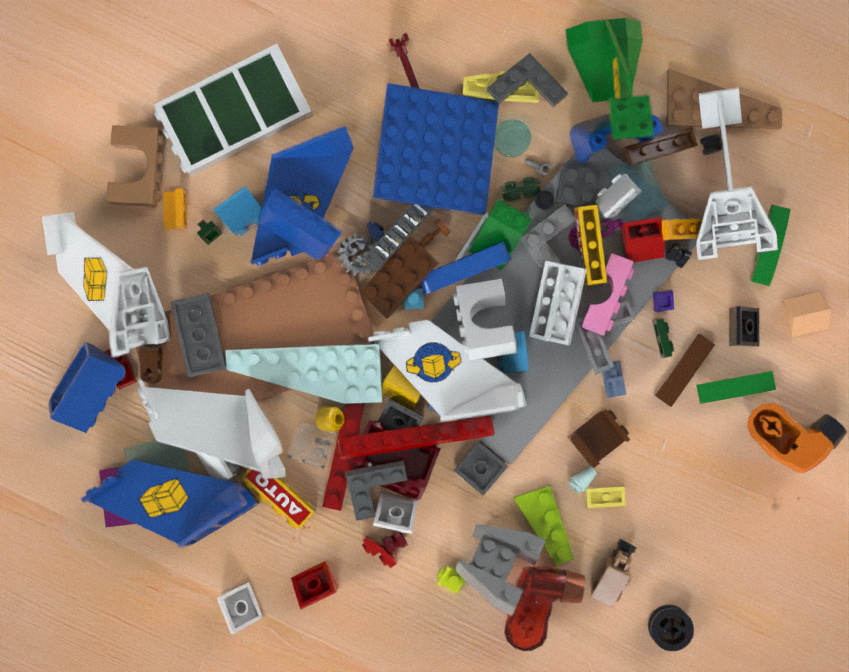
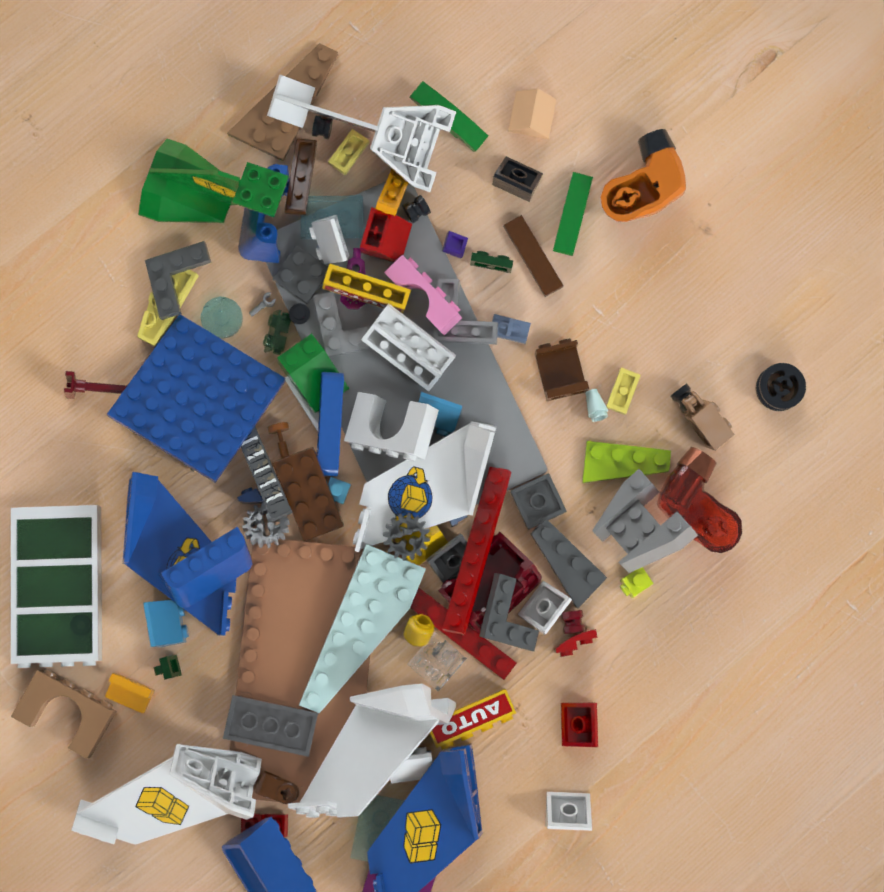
camera: 65 degrees left, 5 degrees down
none -> light yellow plate [328,129,369,175]
none -> dark grey gear [383,513,430,561]
none -> dark grey wing [531,519,607,609]

